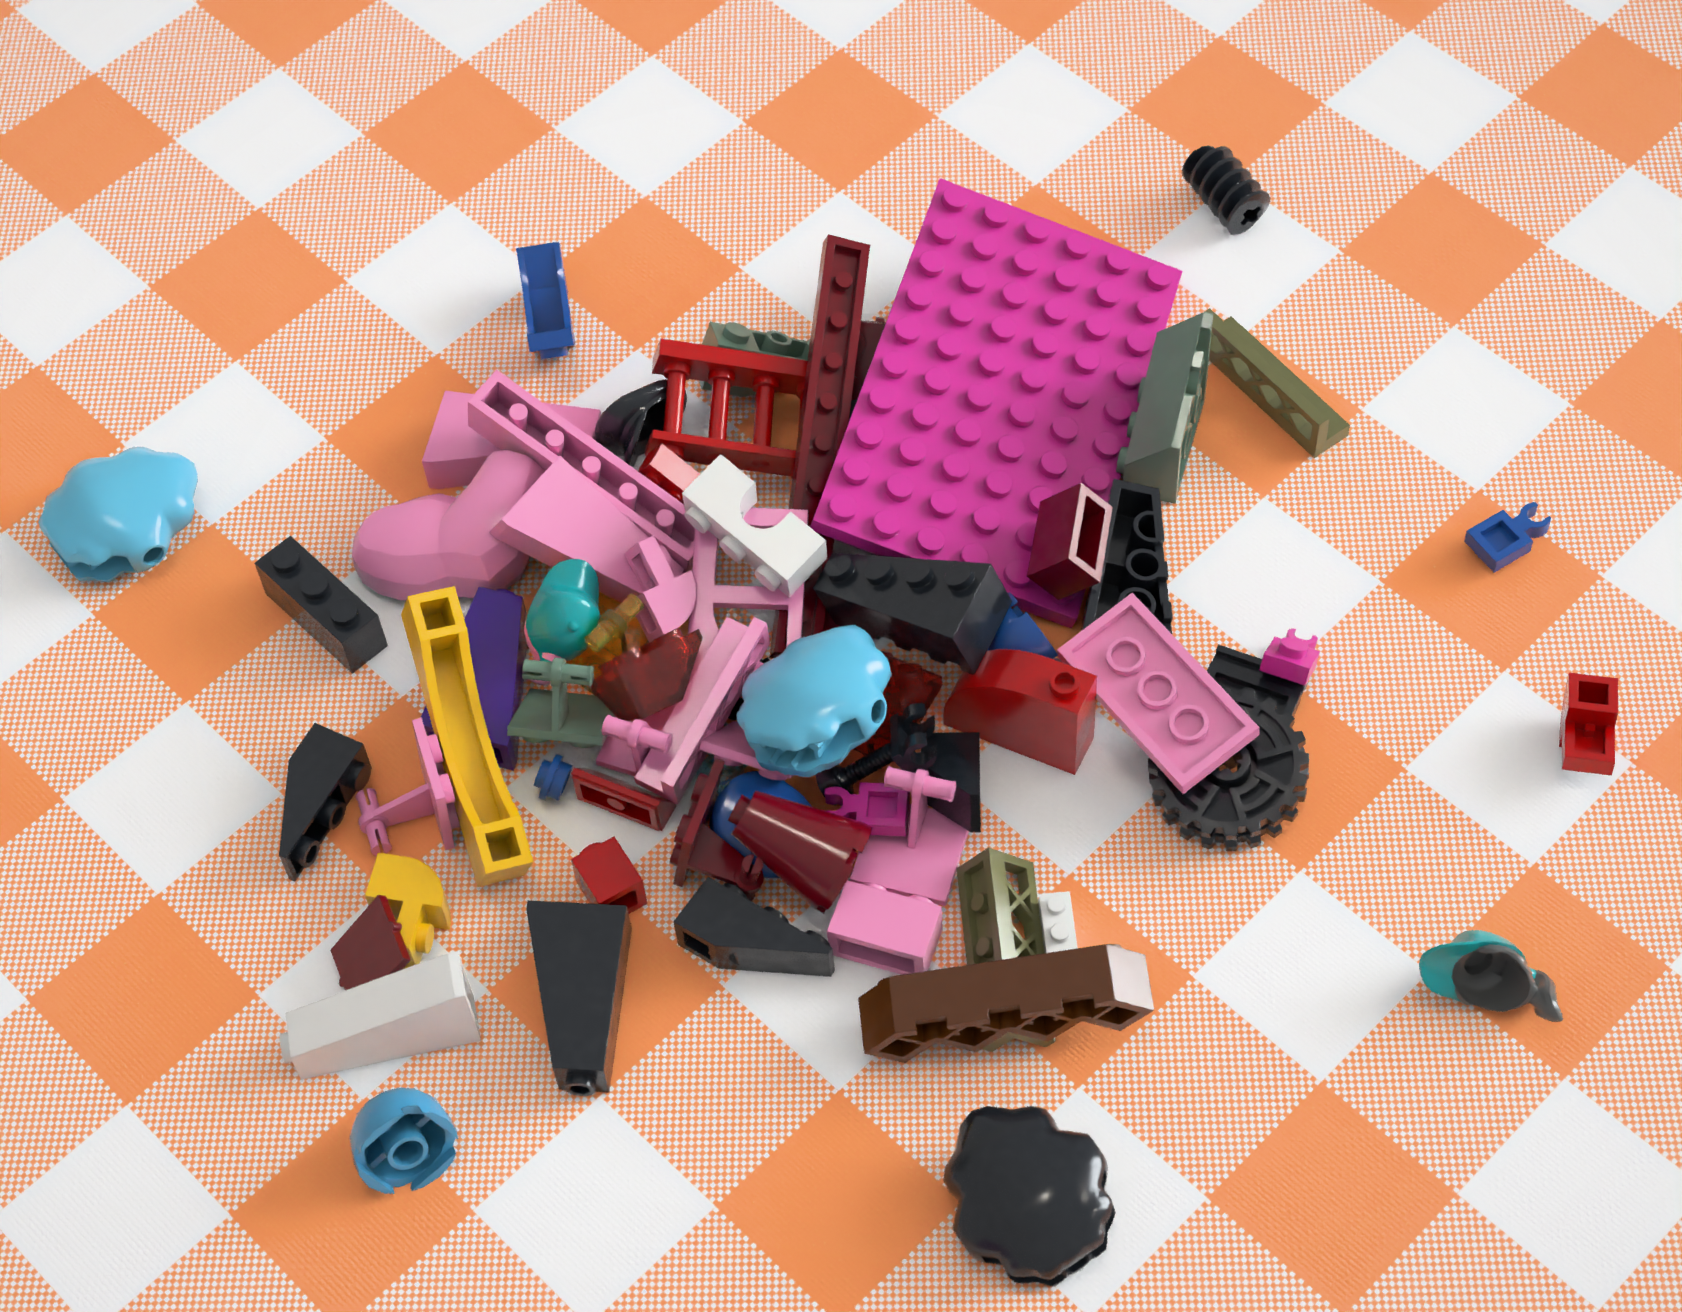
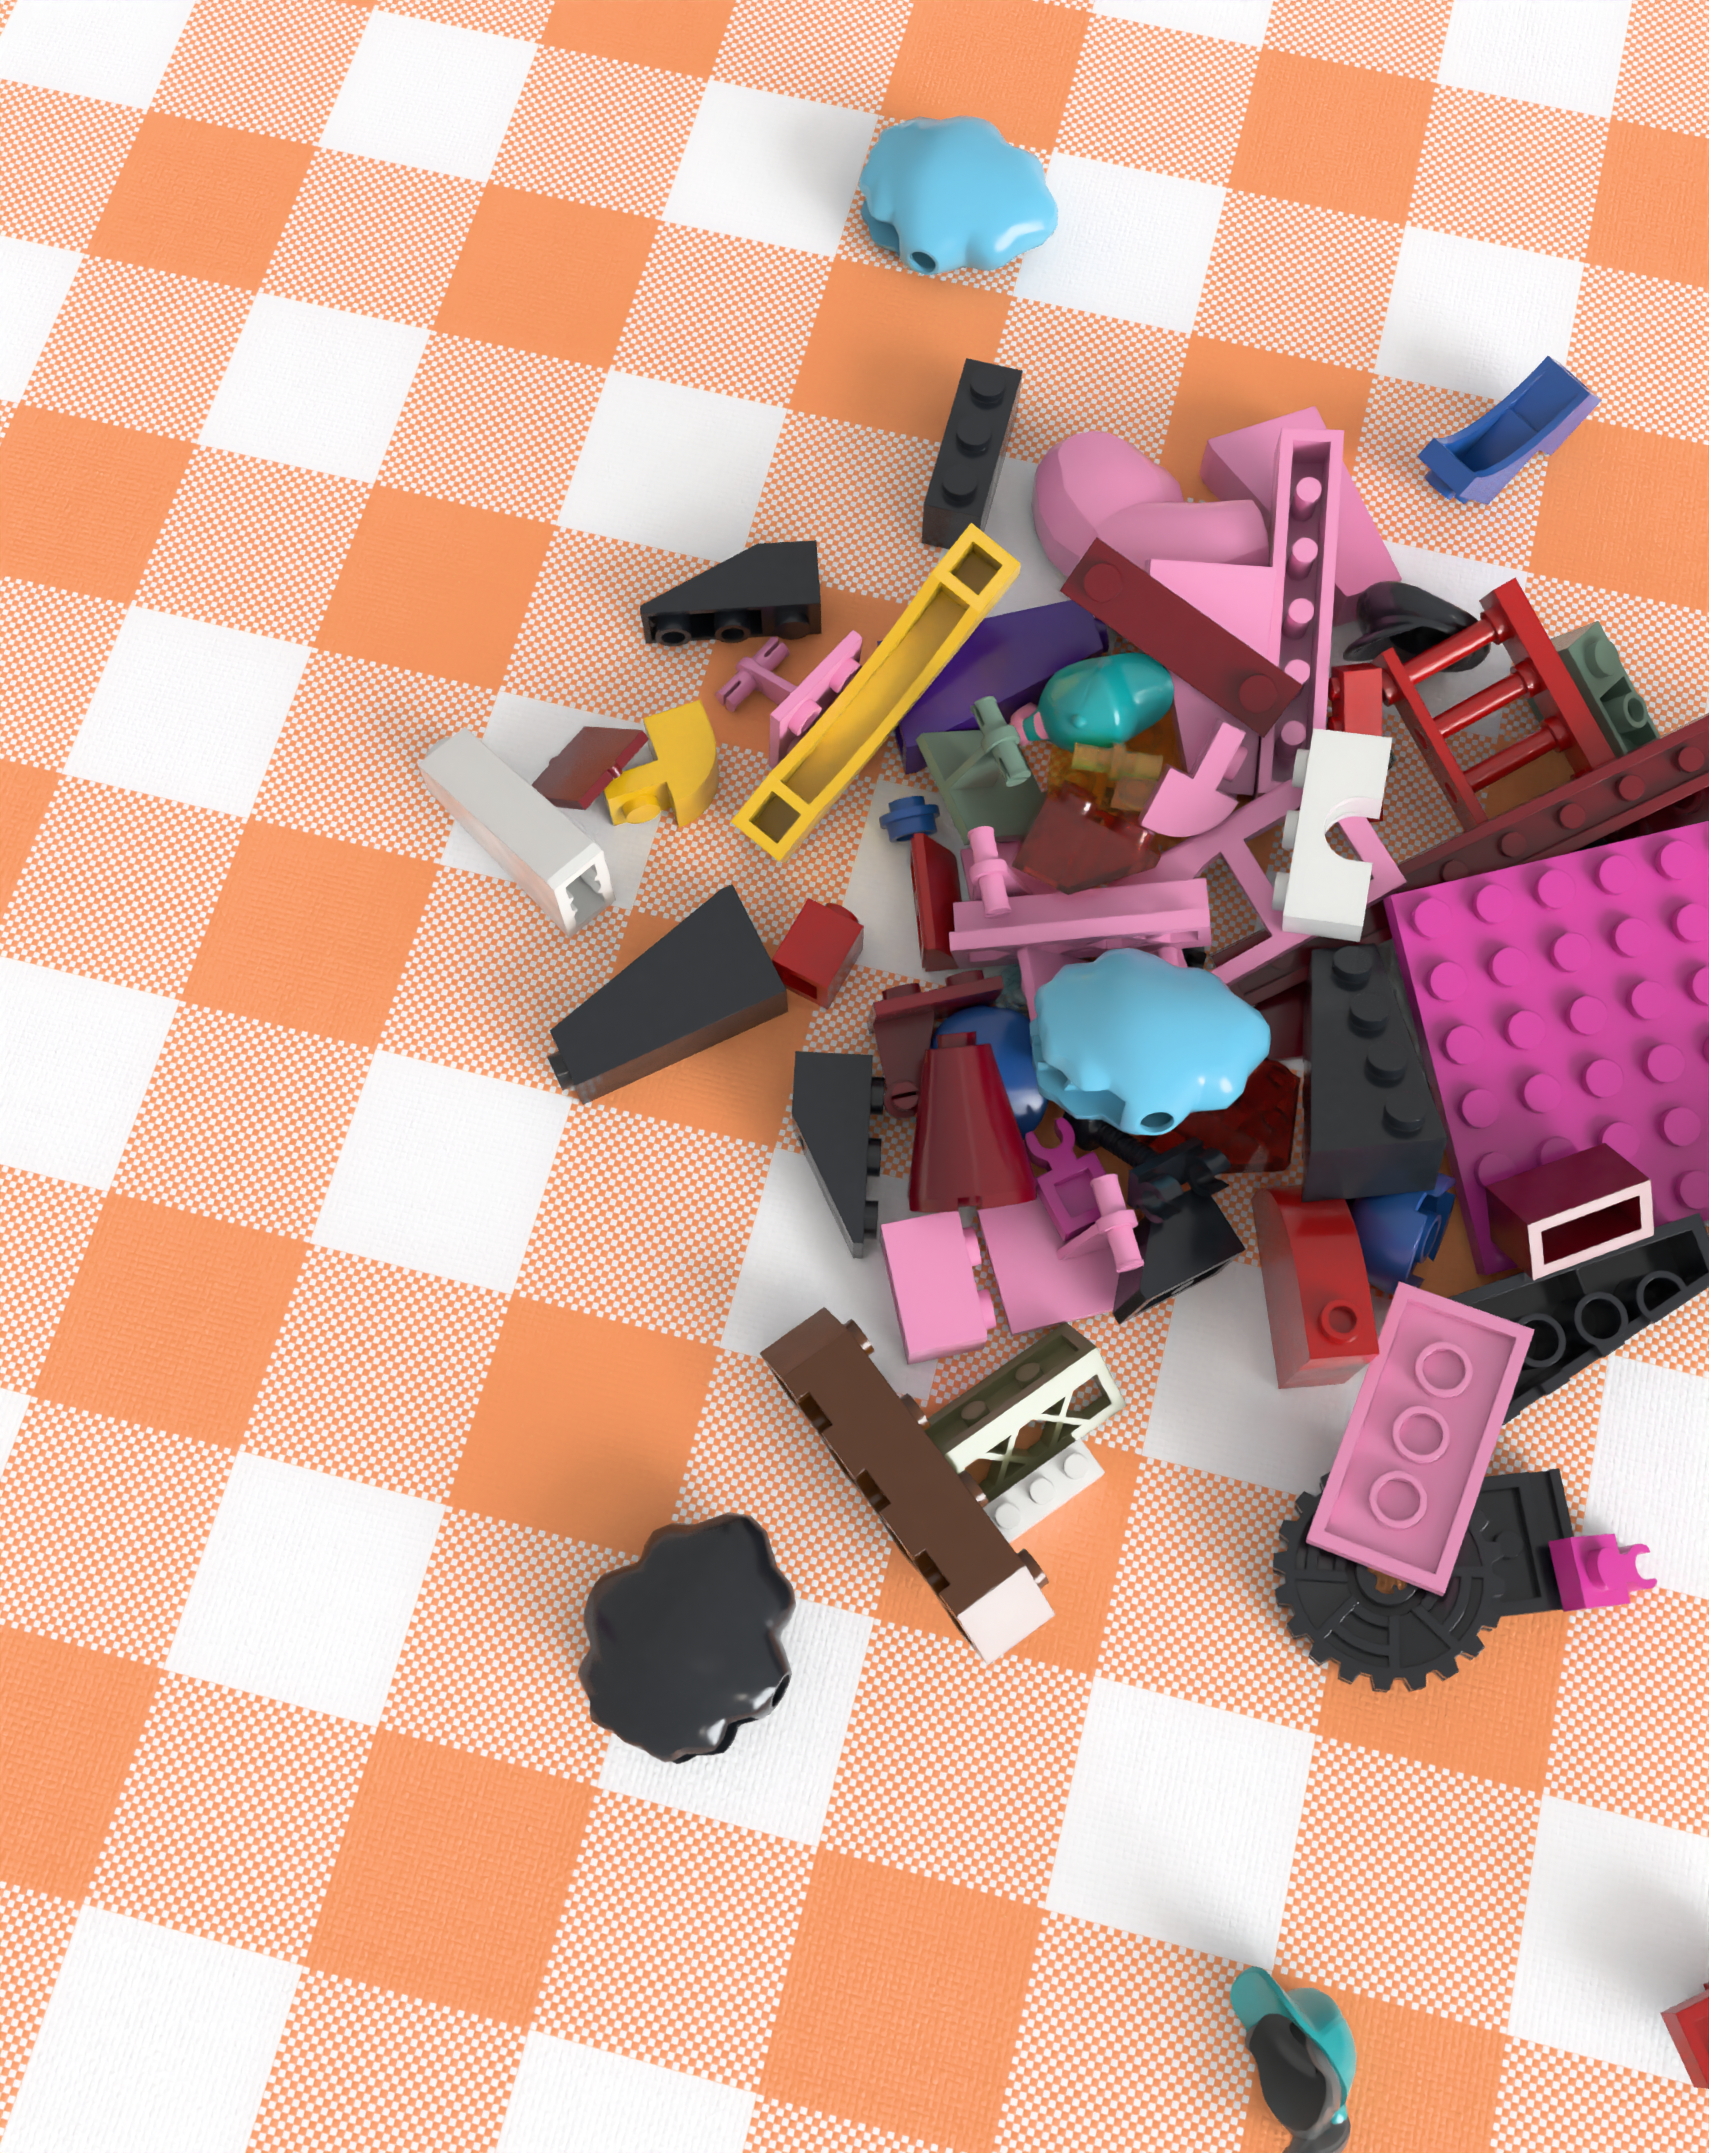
camera: 55 degrees right, 15 degrees up
dark azure cylinder [349,1088,458,1194] -> none
none -> dark red plate [1059,537,1303,738]

